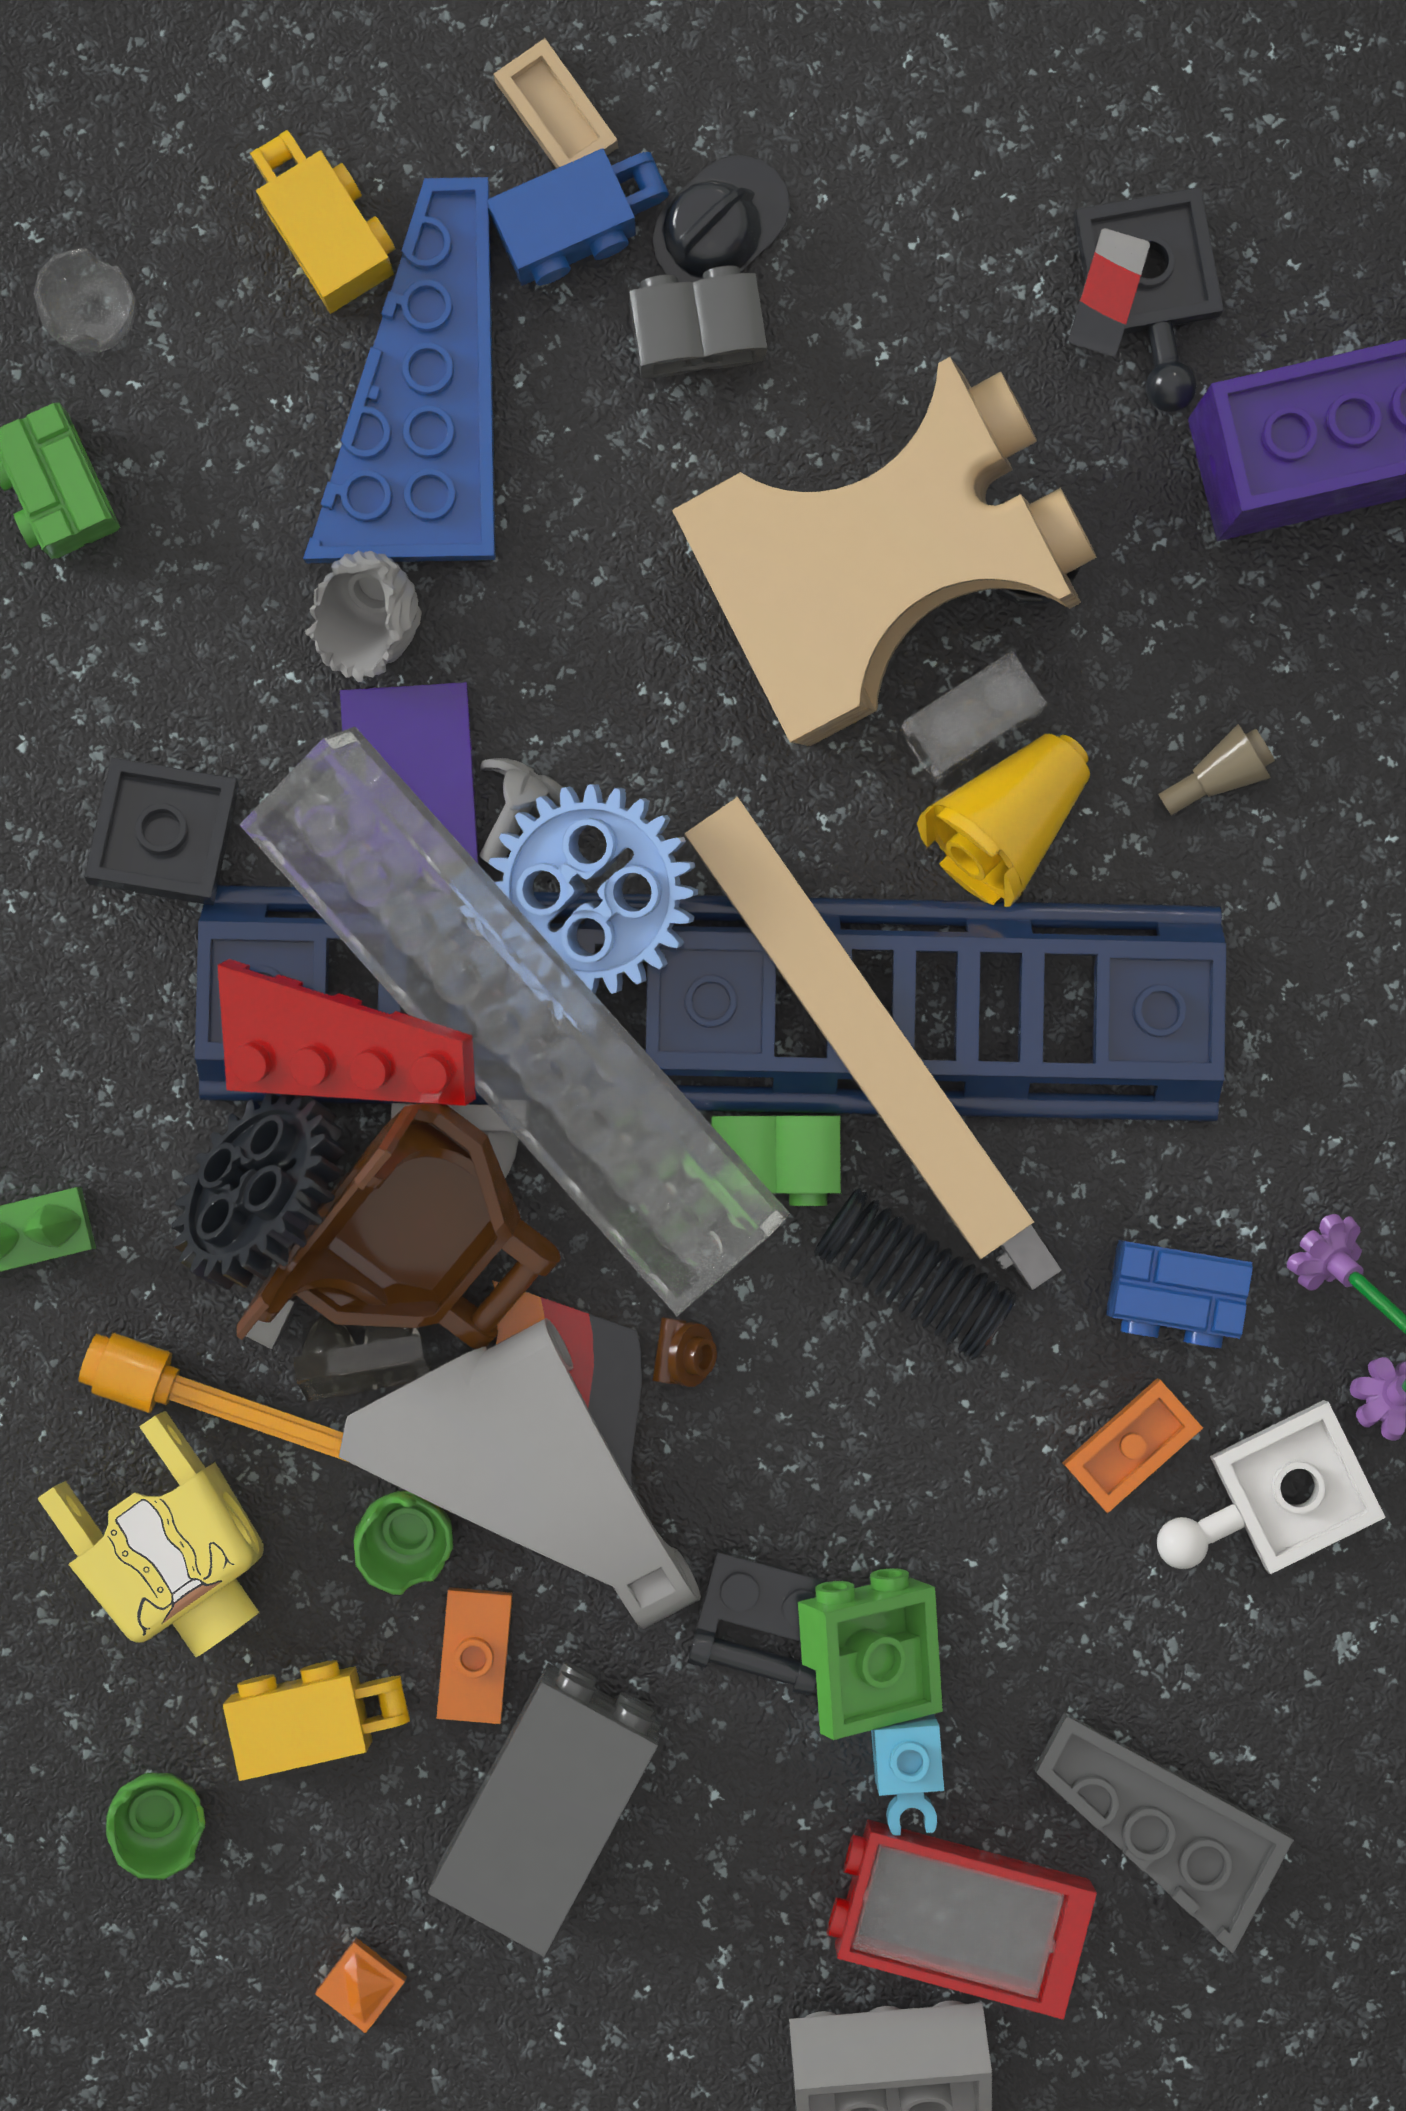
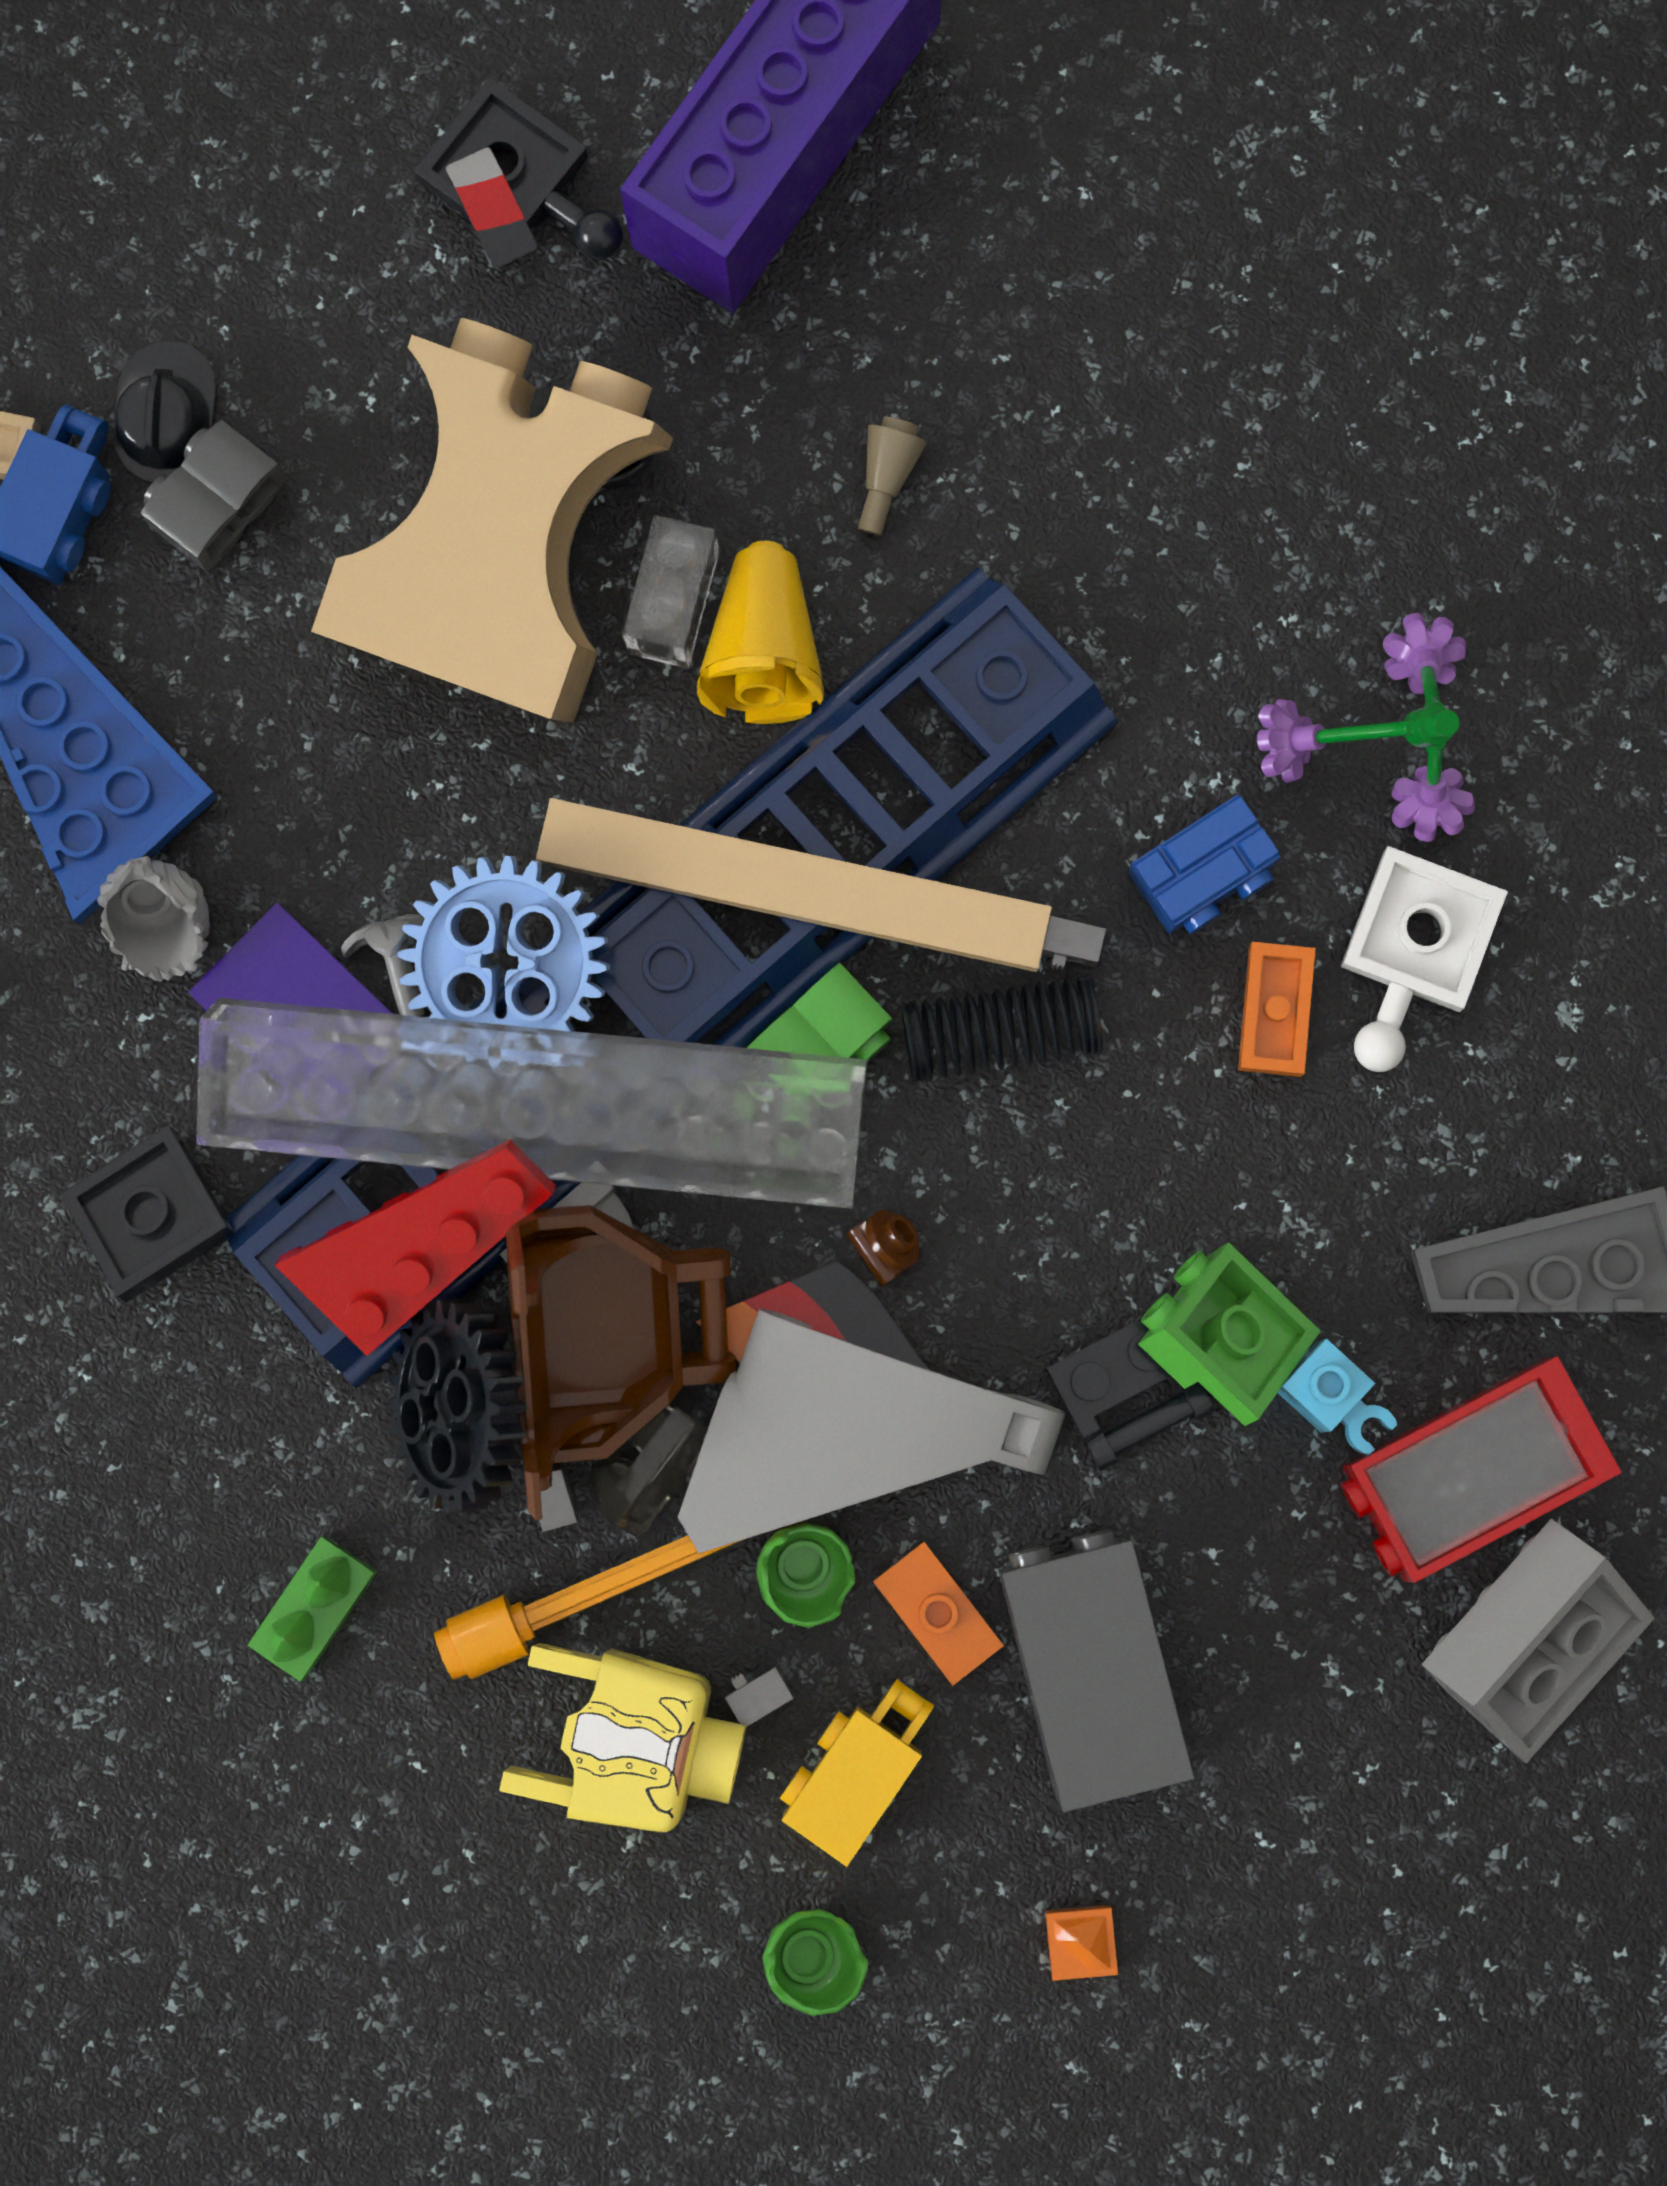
camera: 30 degrees left, 5 degrees down
none -> flat silver piece [725,1666,795,1727]

